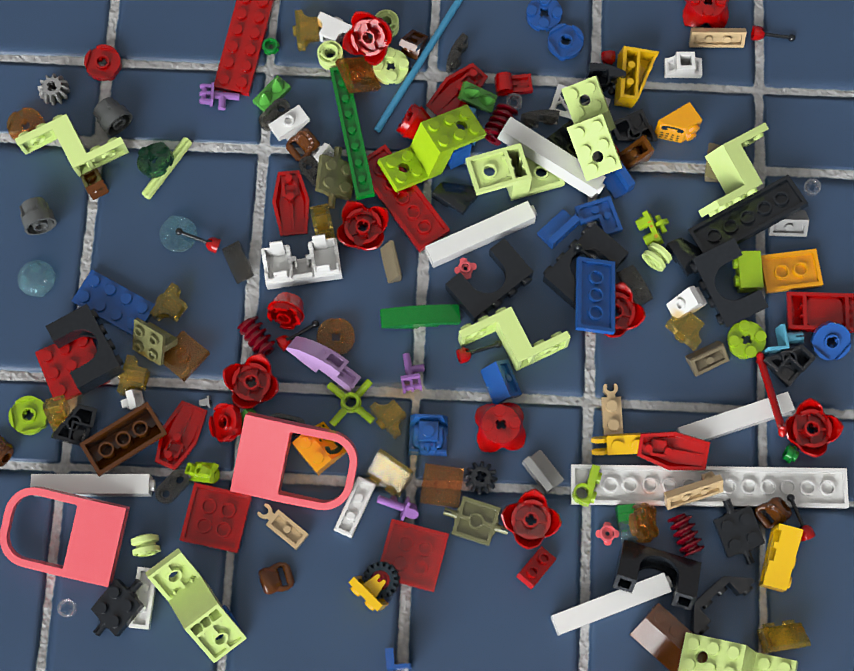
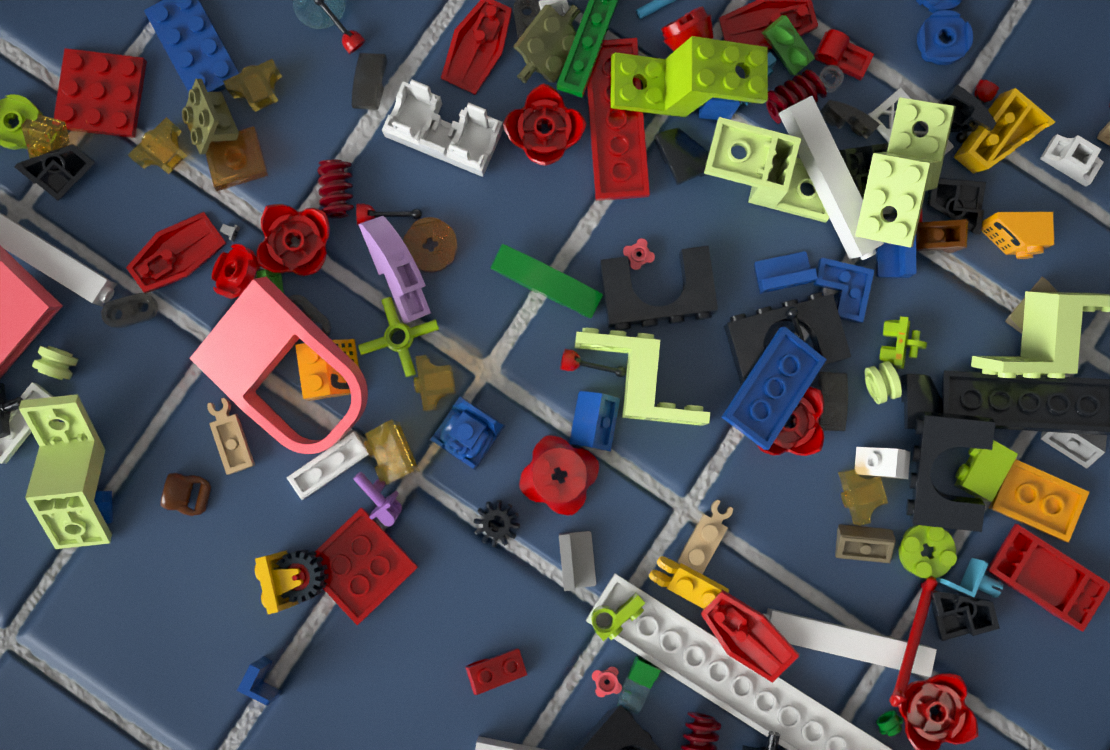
camera: 30 degrees right, 10 degrees up
black arch [46,304,124,395] -> none
reddish brown slope [80,402,167,477] -> none
white tile [120,389,145,410] -> none
red plate [180,482,252,554] -> none
lime hips [185,462,220,484] -> none
red cone [267,292,304,330] -> none
clear yellow brick [309,203,335,239] -> none
dark tan slope [380,240,402,283] -> none
medium lavender arm [401,353,425,394] -> none
clear orange plate [420,463,464,508] -> none
white brick [425,201,537,268] -> none
olive plate [443,496,509,546] -> none
red brick [501,489,562,549] -> none
clear orange plate [629,503,659,543] -> none
tan hinge [664,471,723,510] -> none
blue plate [810,321,851,360] -> none

